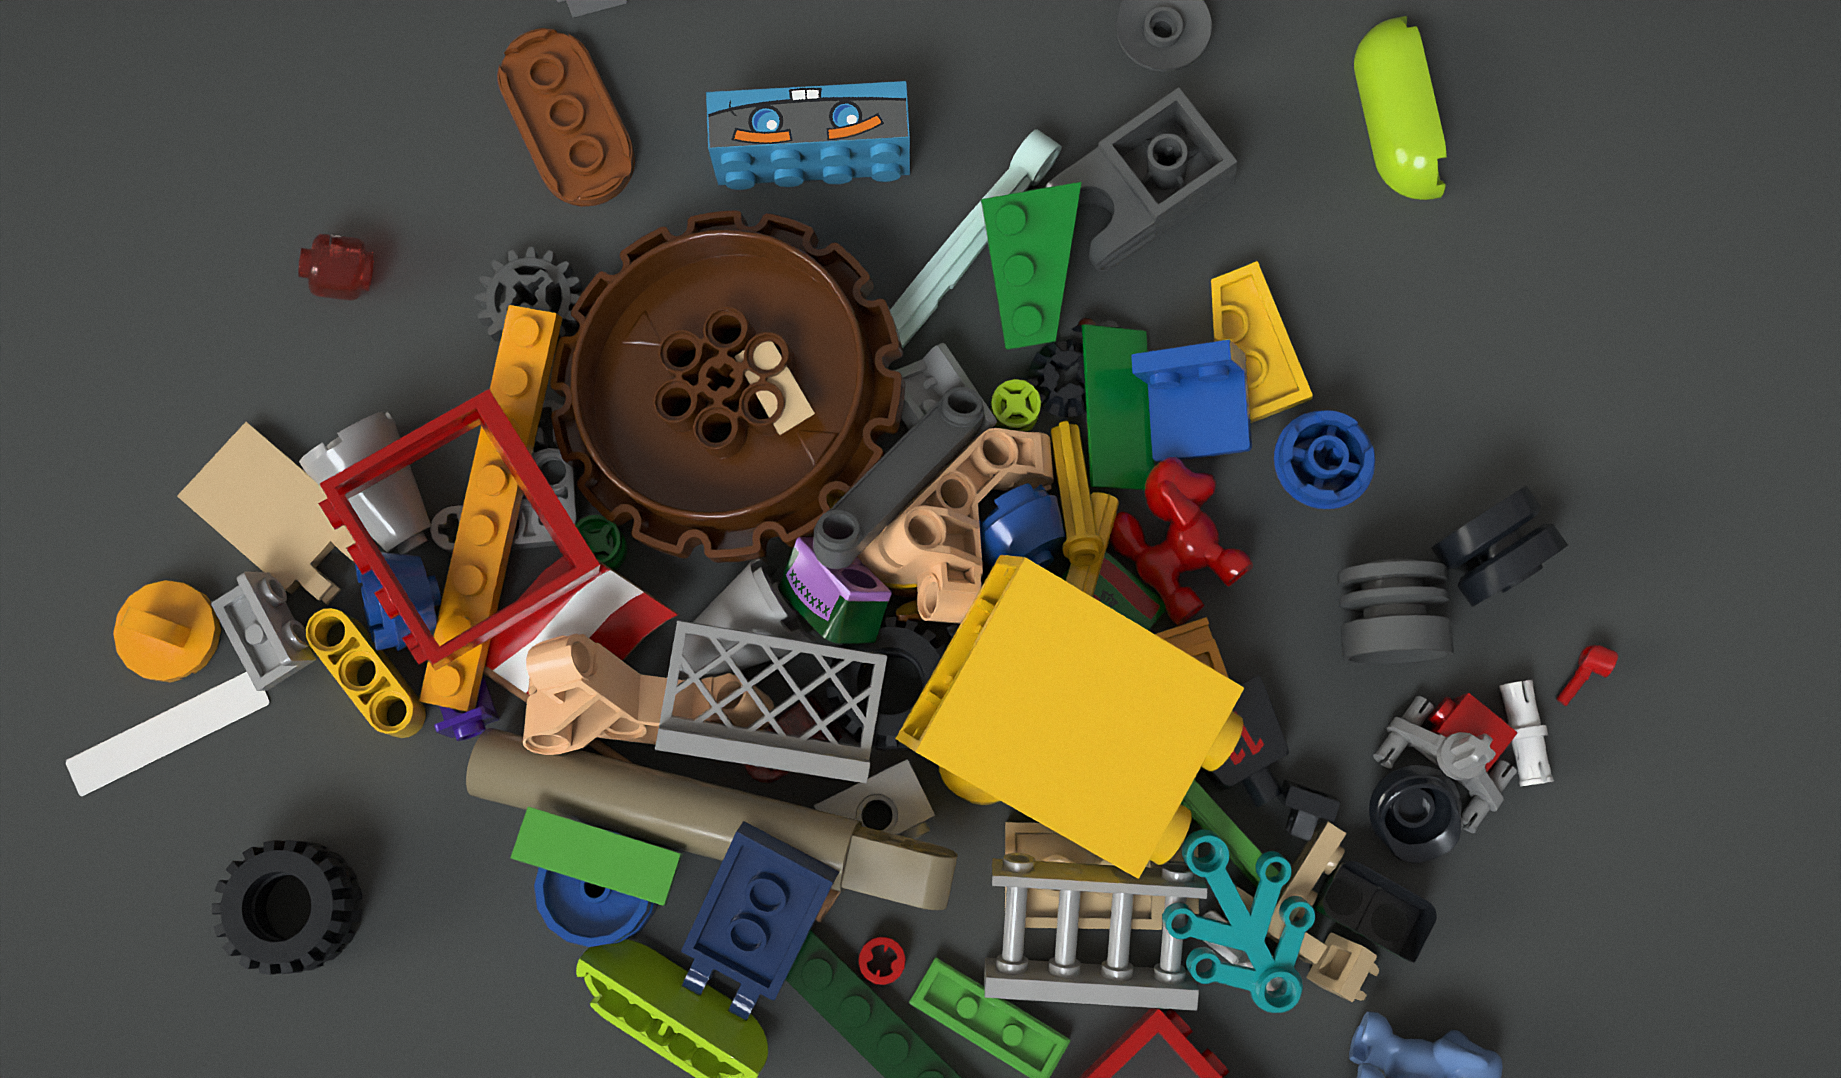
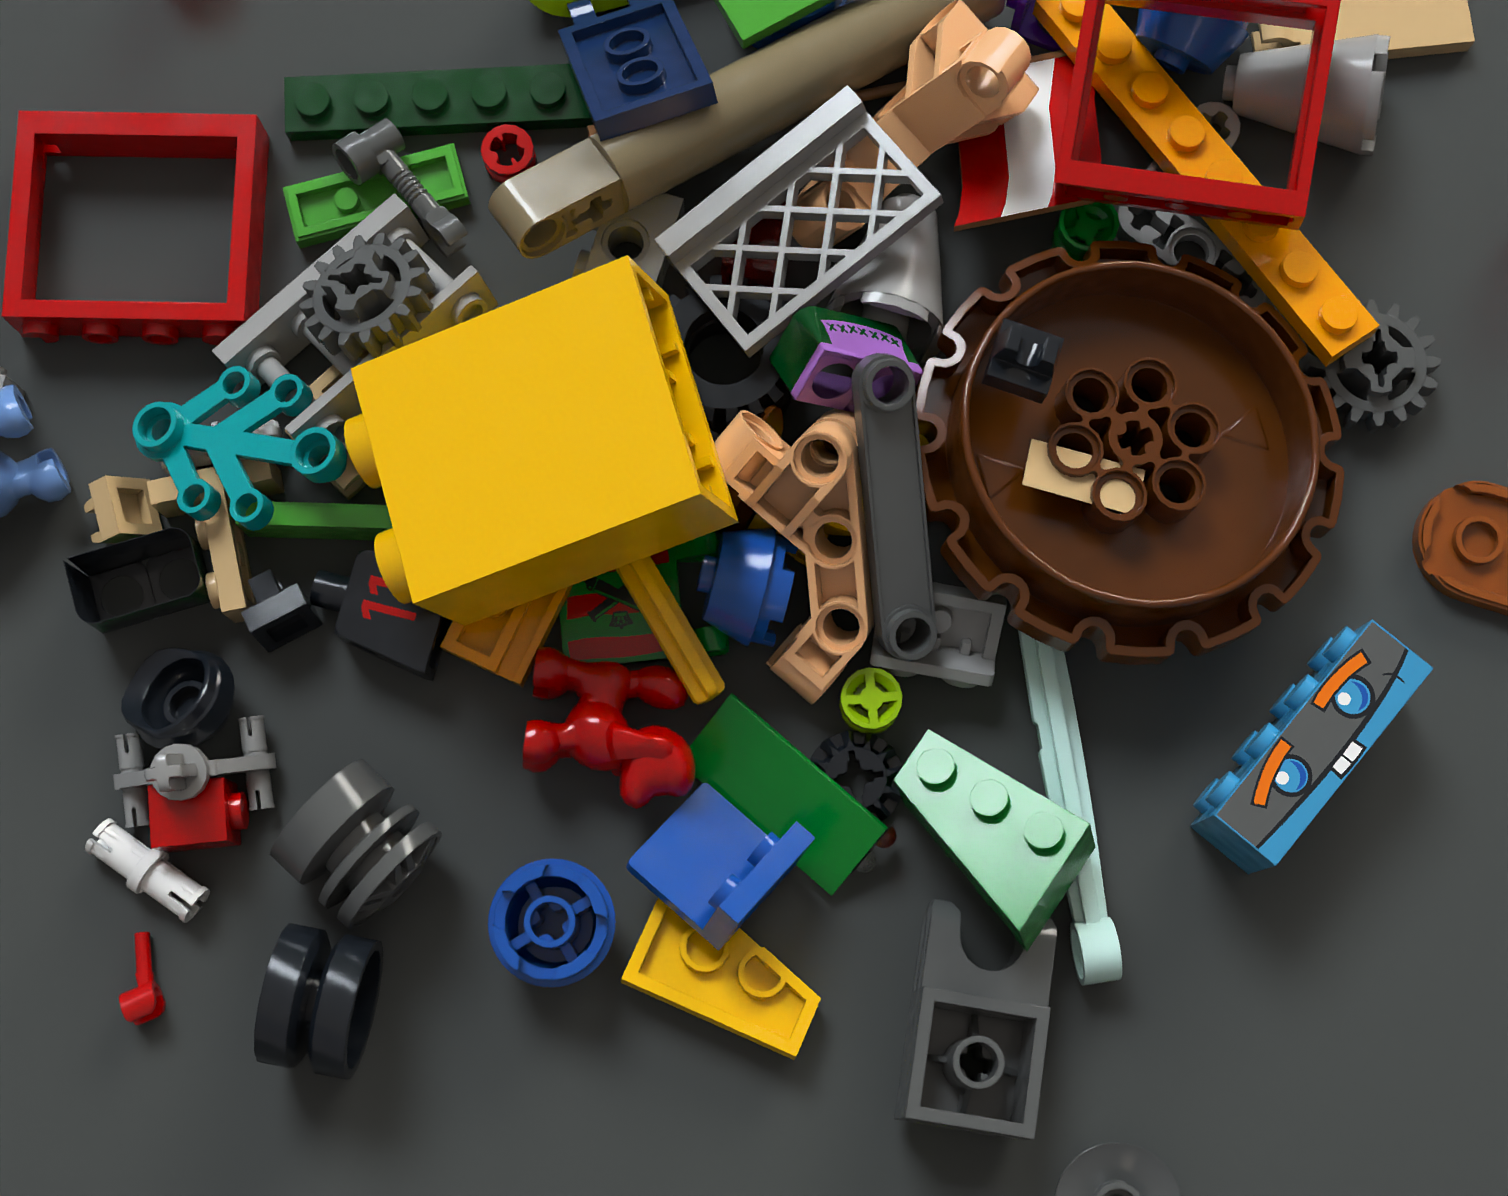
camera: 135 degrees right, 0 degrees up
yellow axle [1050,421,1104,566] -> none
none -> dark grey gear [299,232,436,361]
none -> dark grey brick [332,118,468,258]
none -> black tile [982,318,1064,404]

